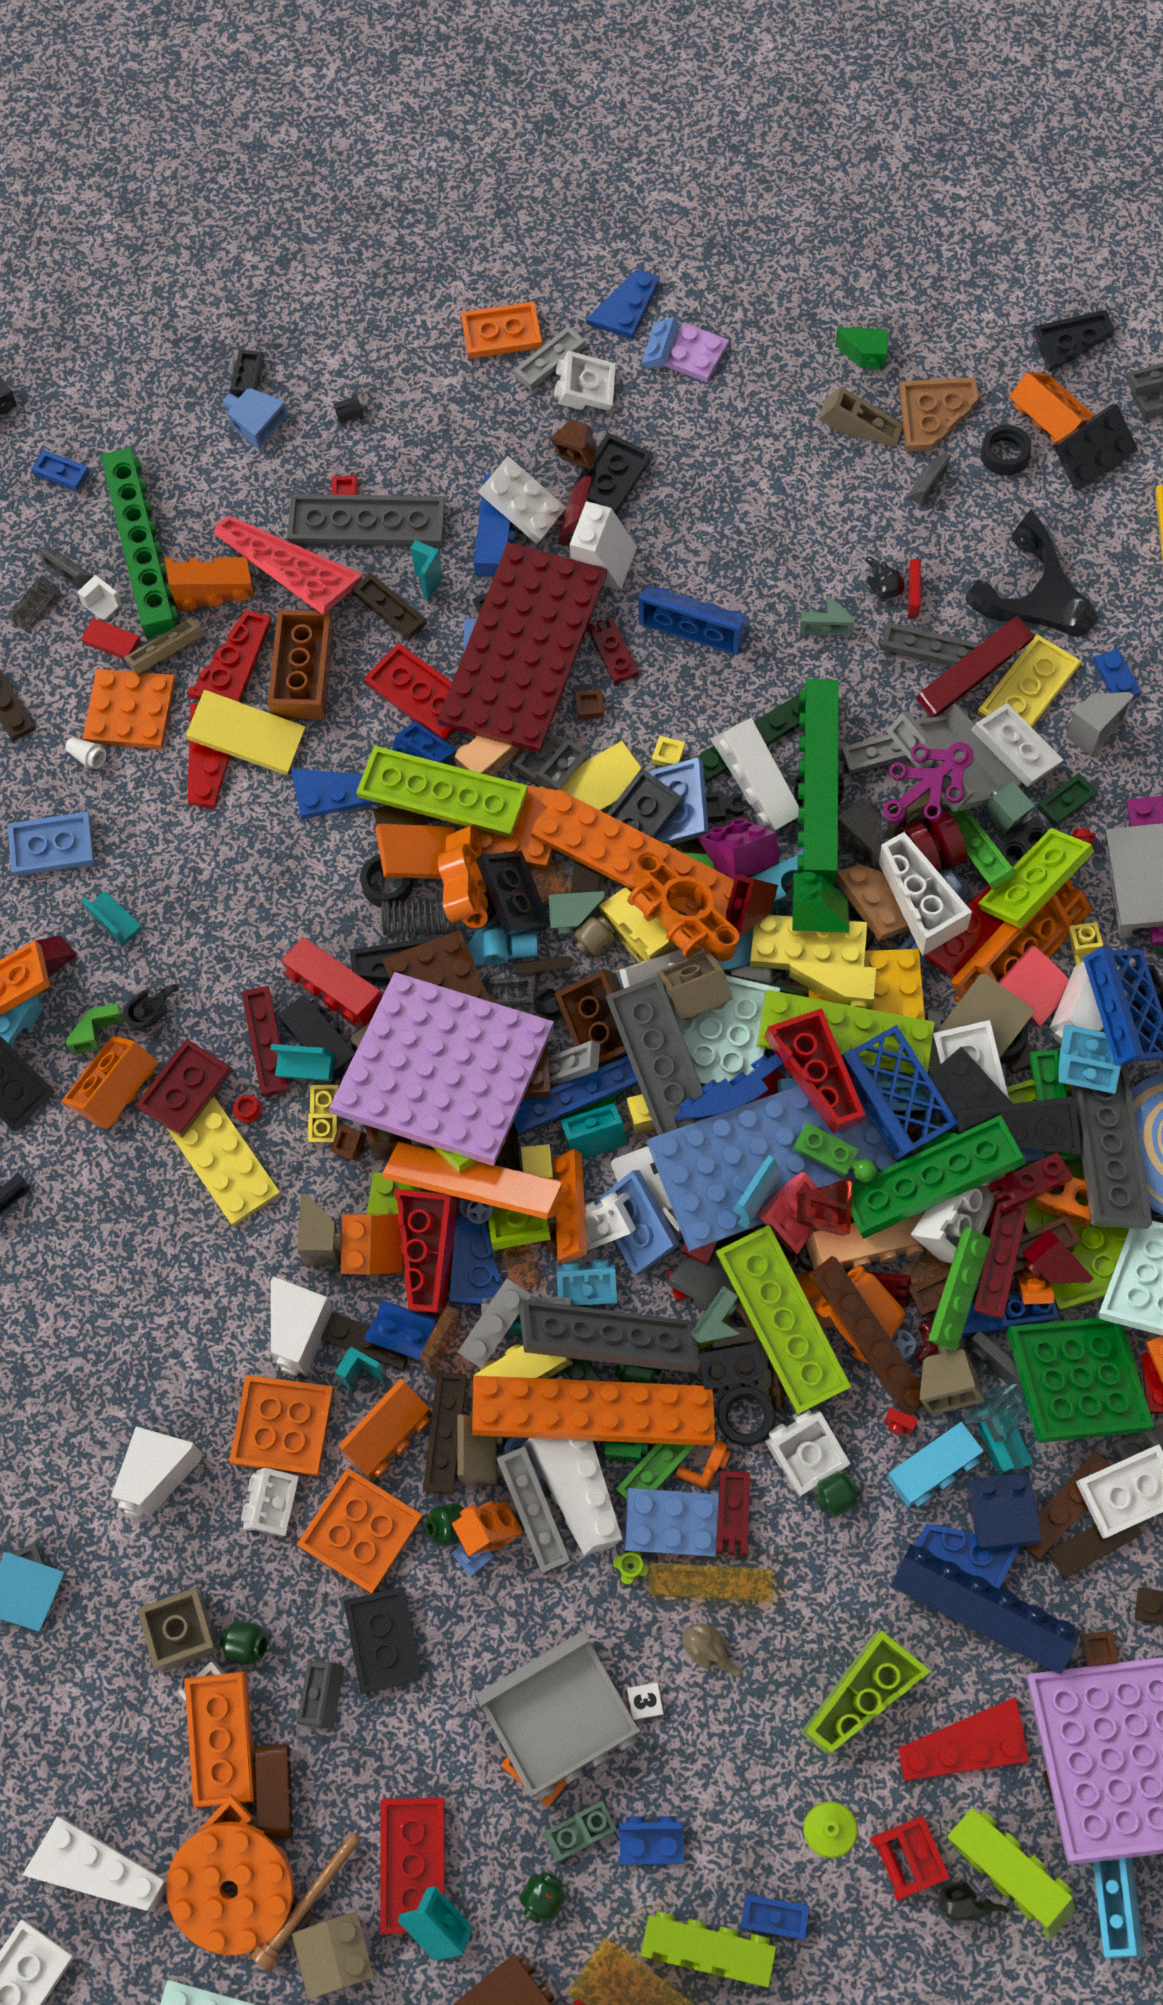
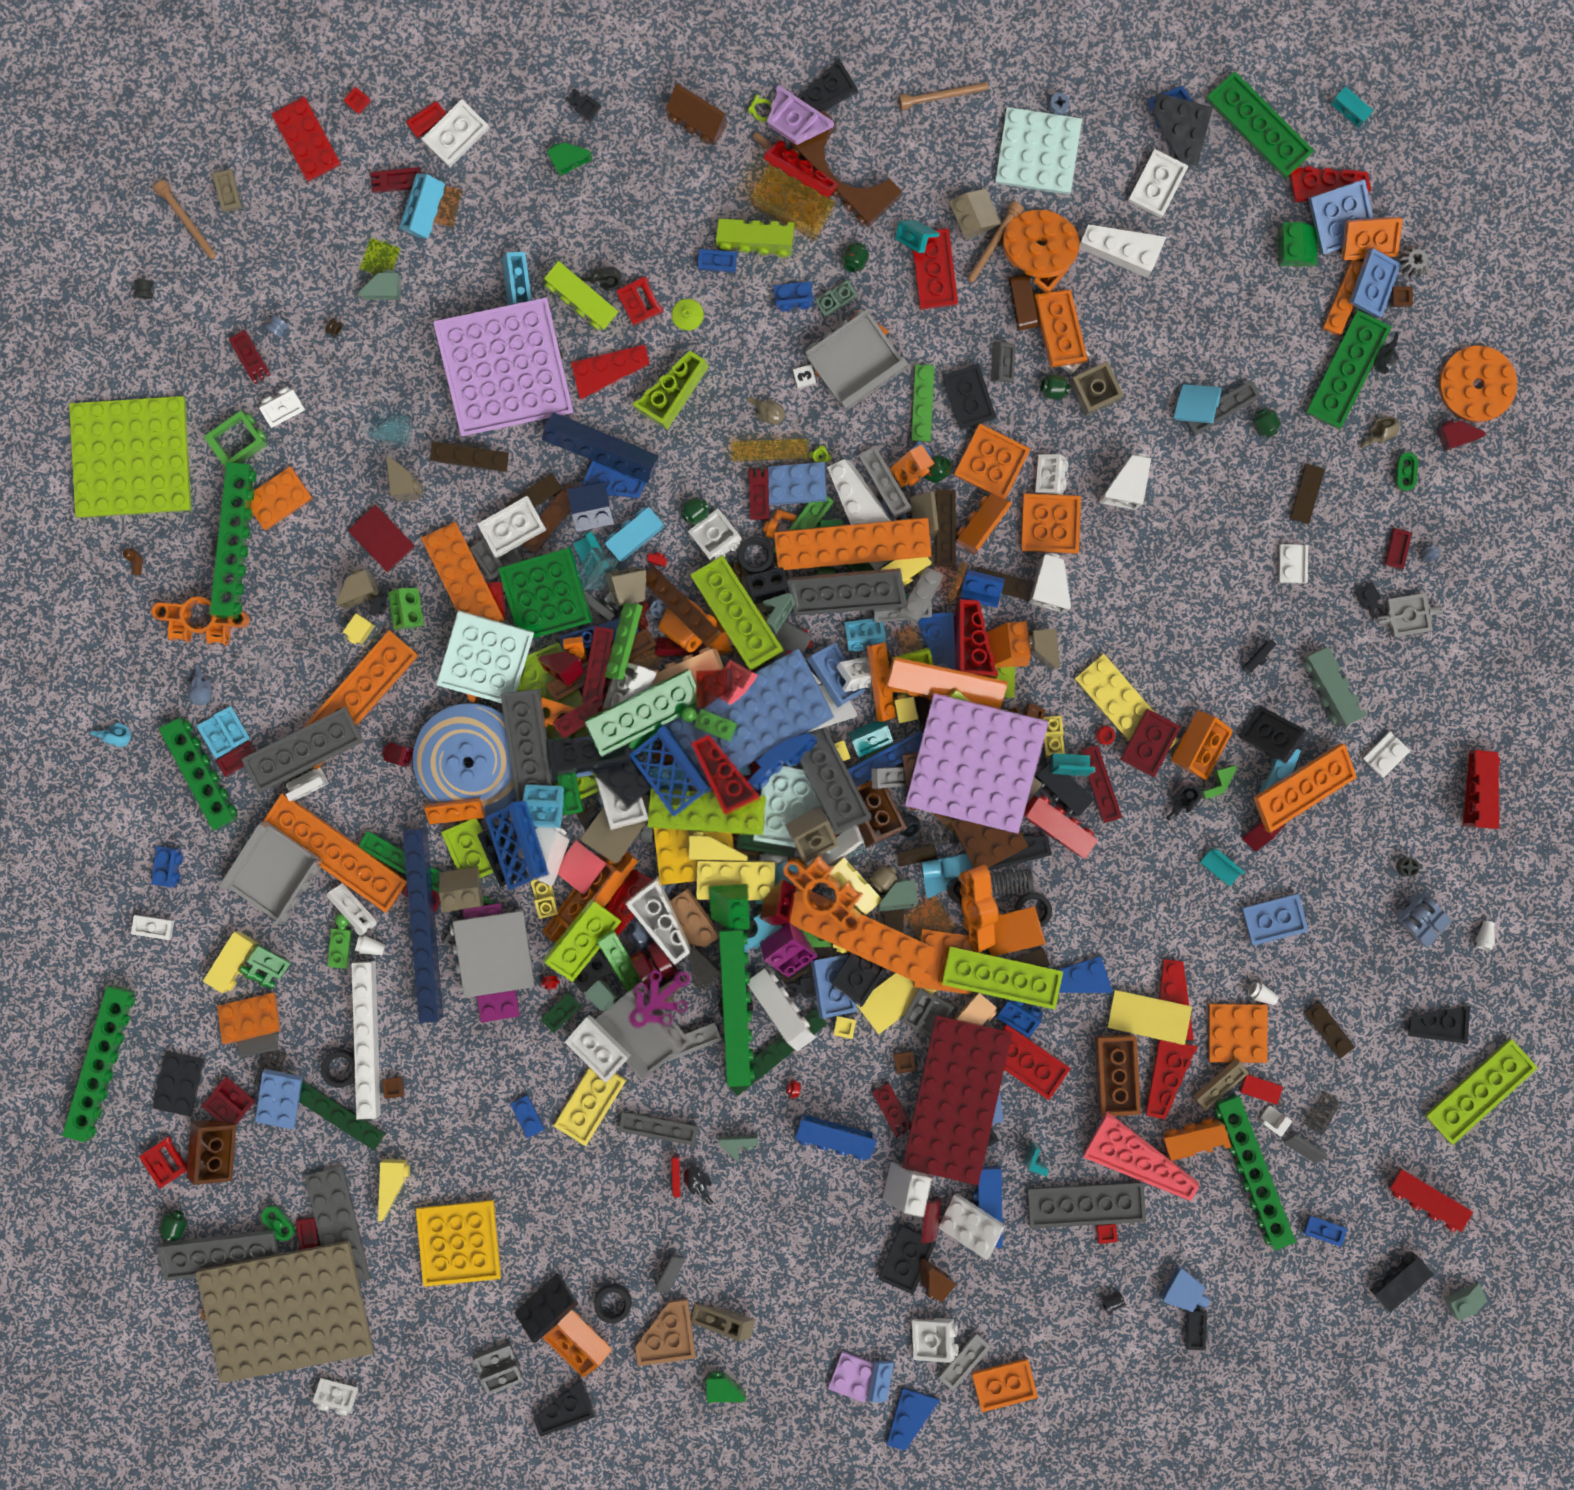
camera: 170 degrees right, 20 degrees up
teal panel [335,1347,387,1391] -> none
dark brown plate [352,573,427,641] -> none
black plate [475,851,550,935] -> none
medium azure slope [733,1155,780,1229] -> none
dark red beam [915,616,1035,717] -> none
black animal [965,509,1097,637] -> none
light grey slope [1066,692,1134,756] -> none
reddish brown plate [1080,1631,1119,1667] -> none
none -> red plate [786,1079,801,1099]
none -> bright green plate [911,365,934,442]

